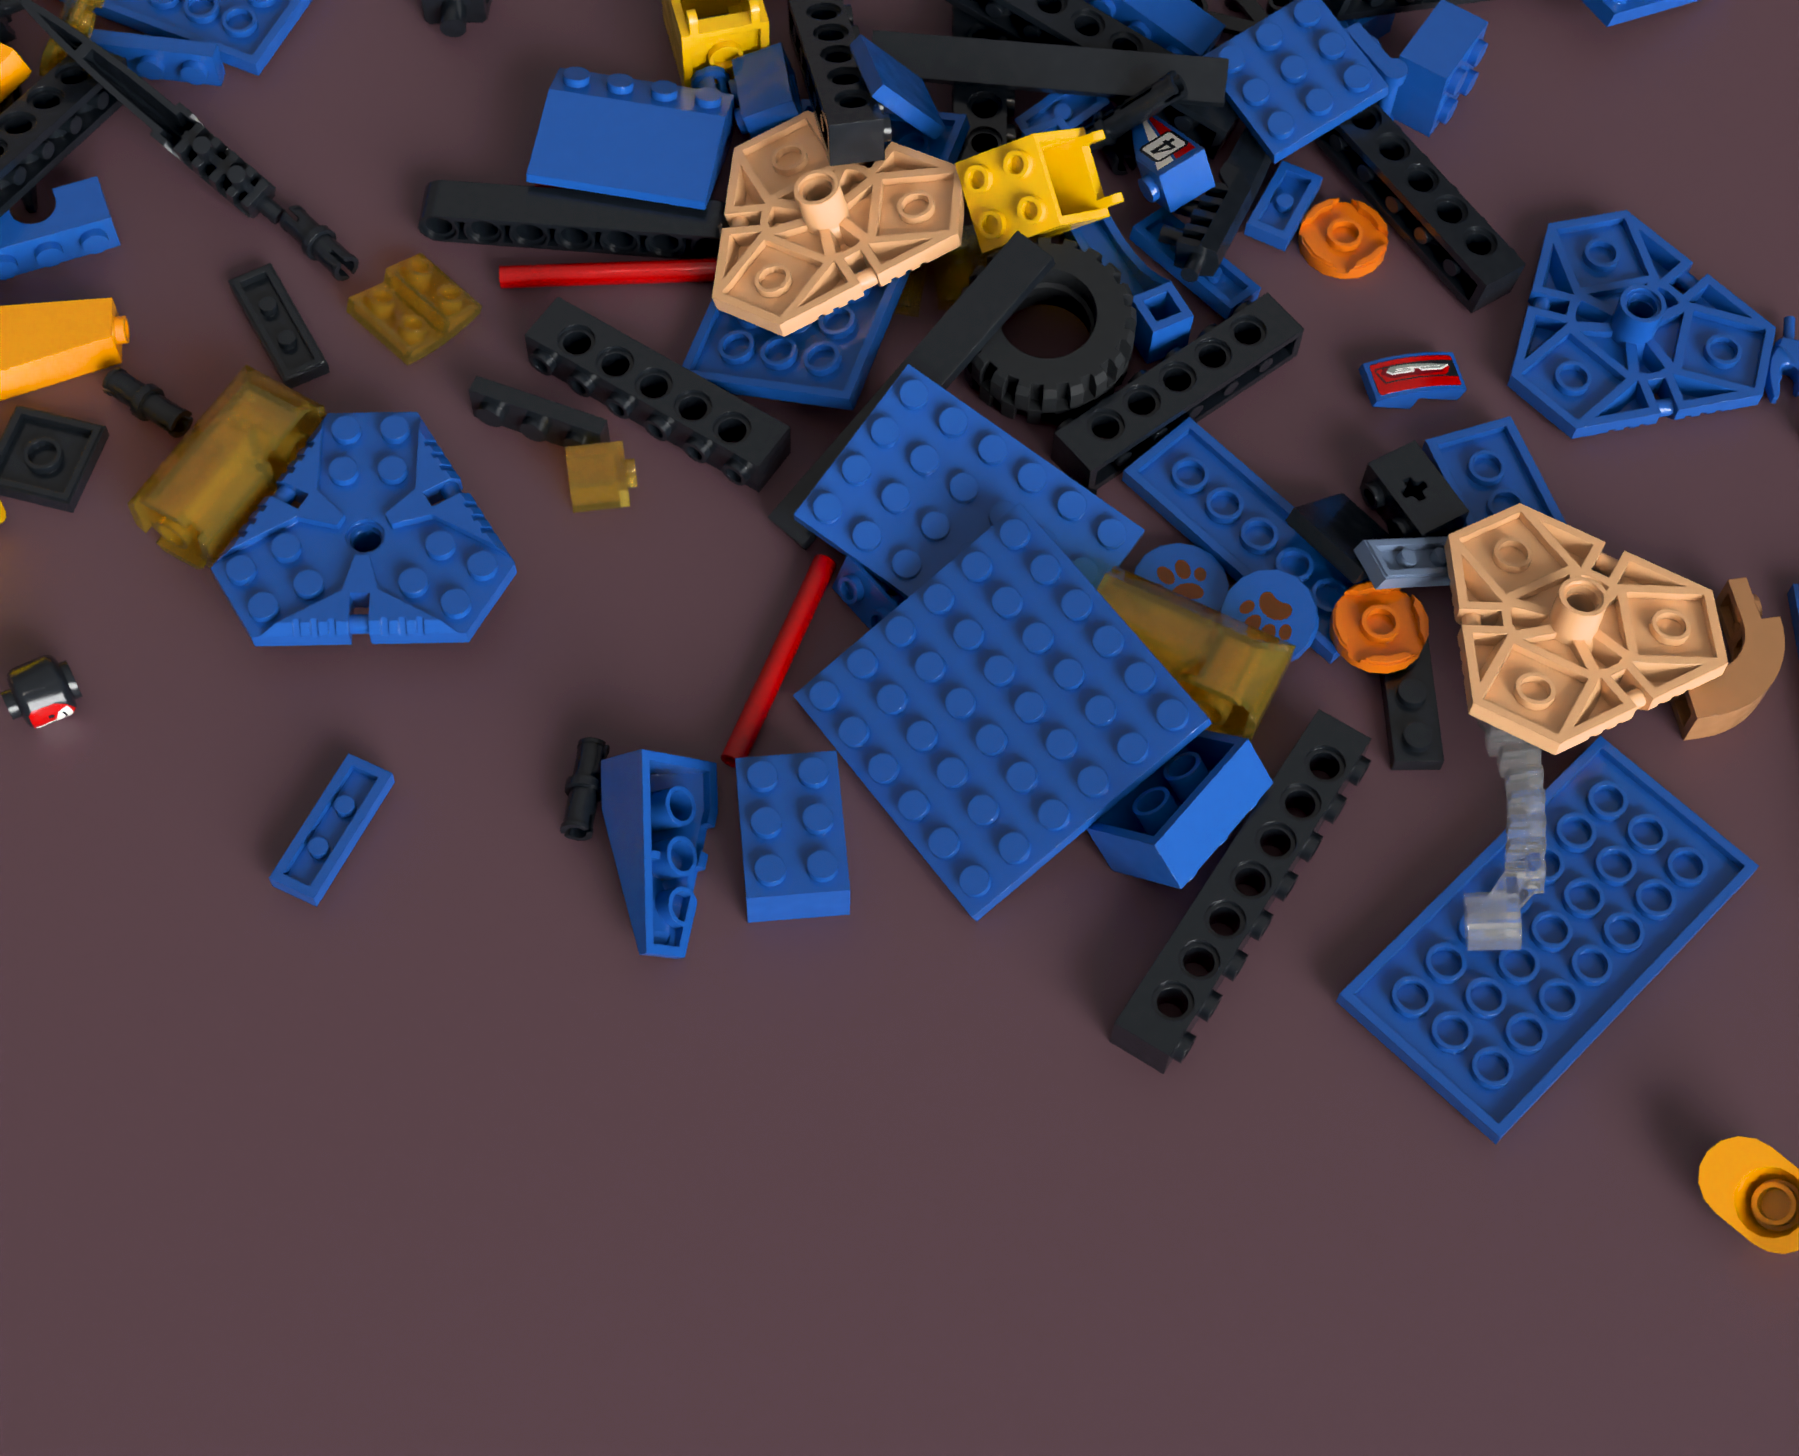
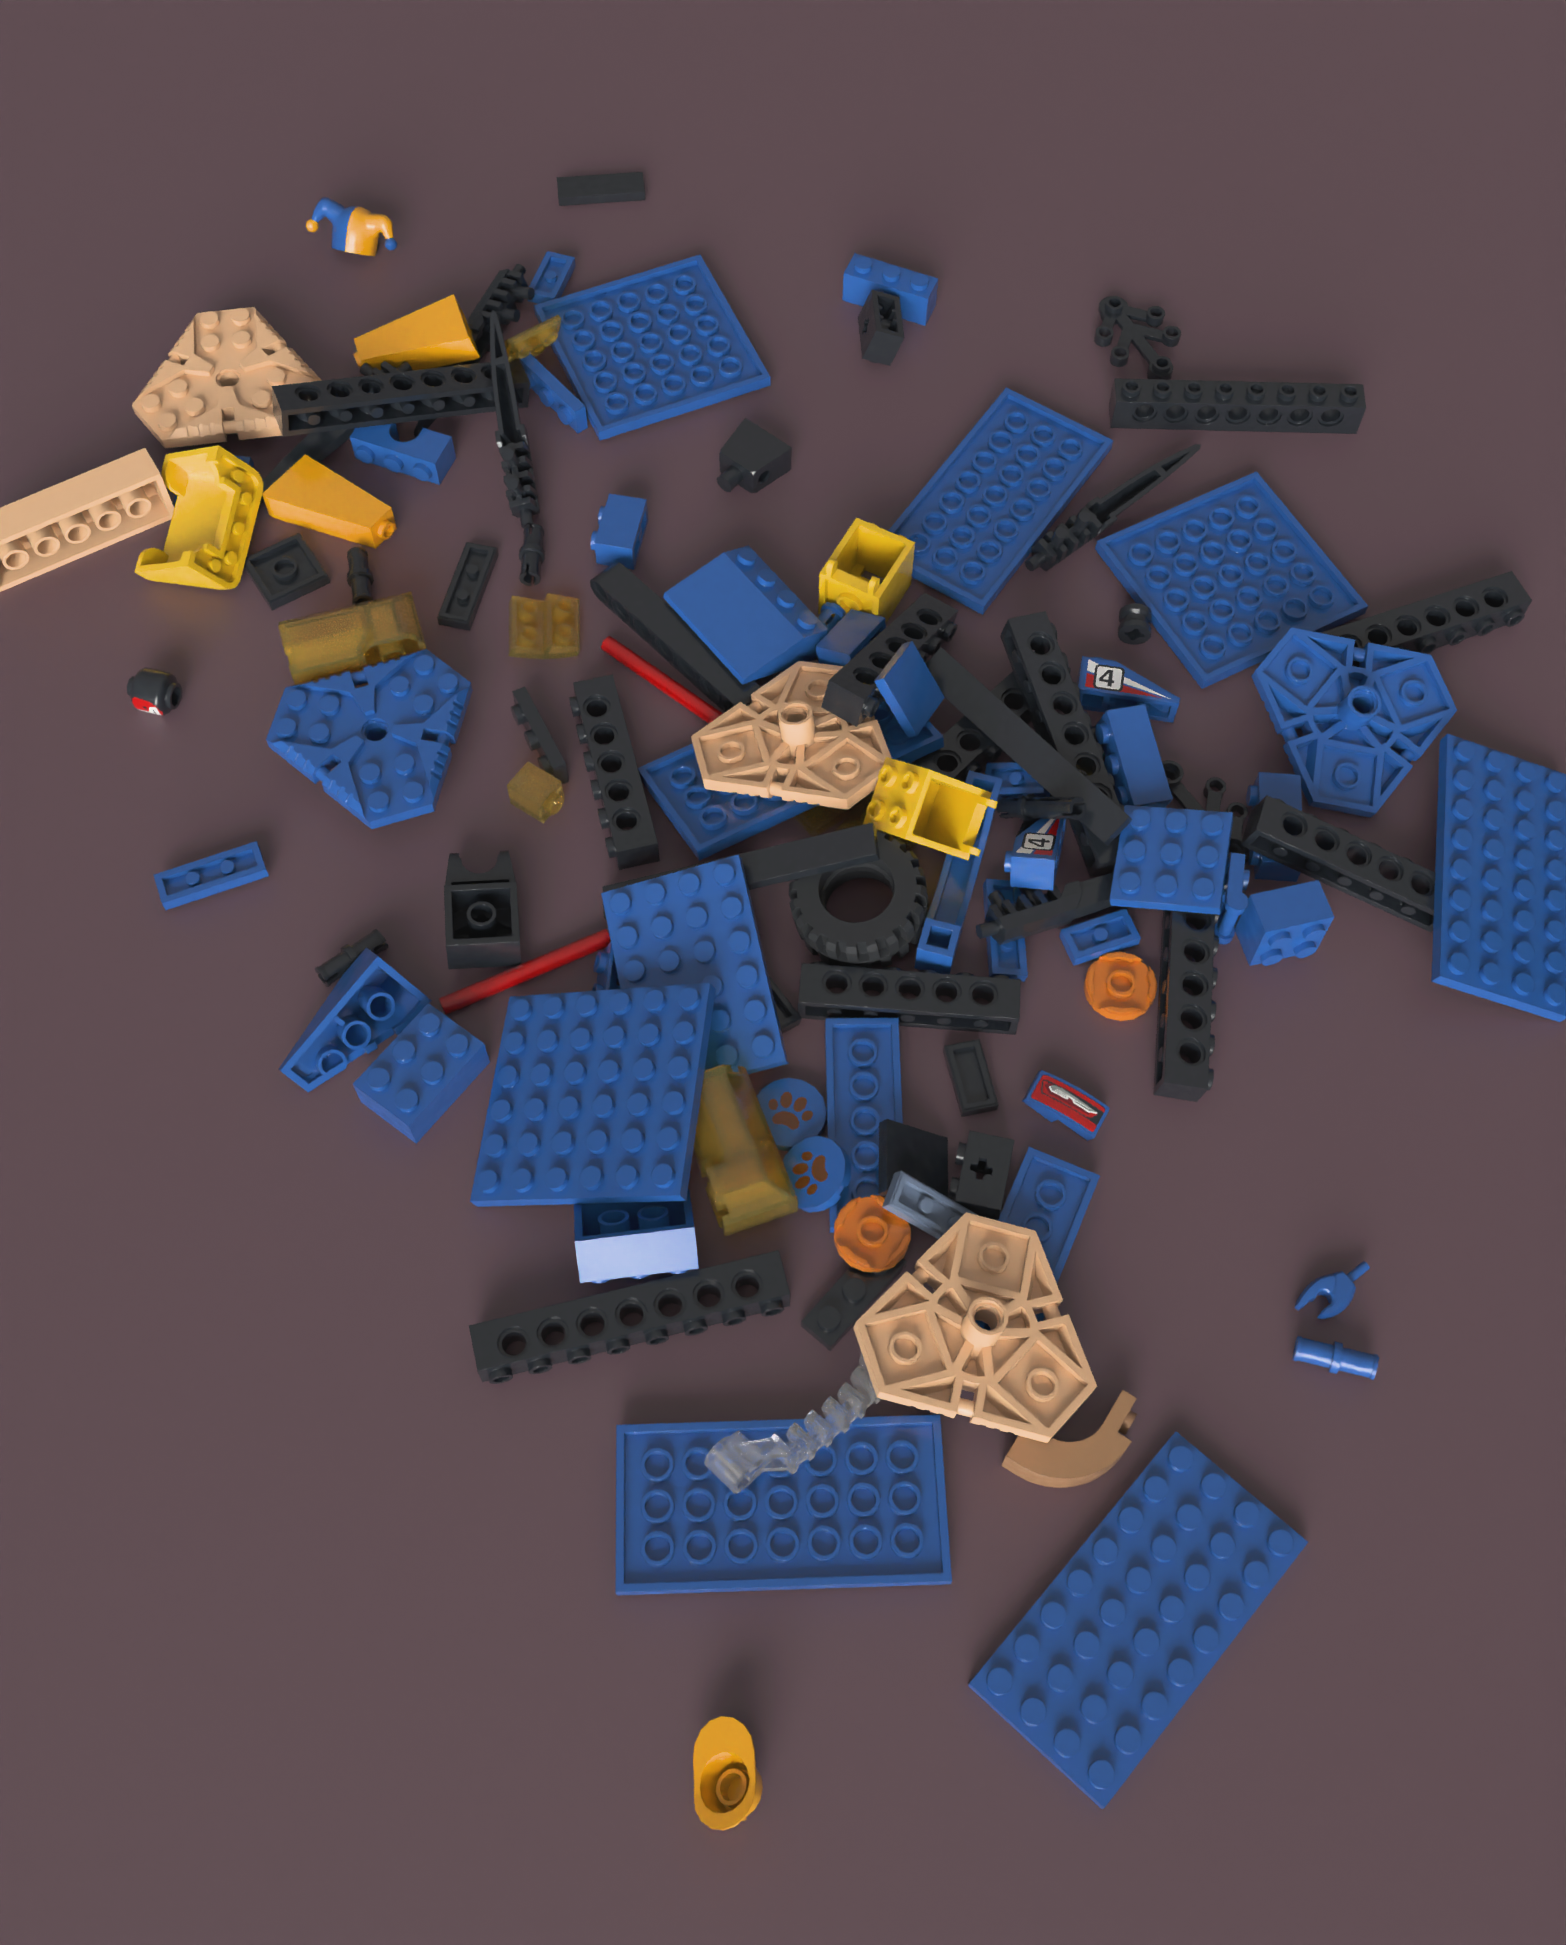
camera: 45 degrees right, 0 degrees up
blue plate [1507,210,1776,439] -> none
none -> black brick [444,850,521,970]
none -> blue brick [590,493,648,570]
none -> black tile [943,1039,999,1117]

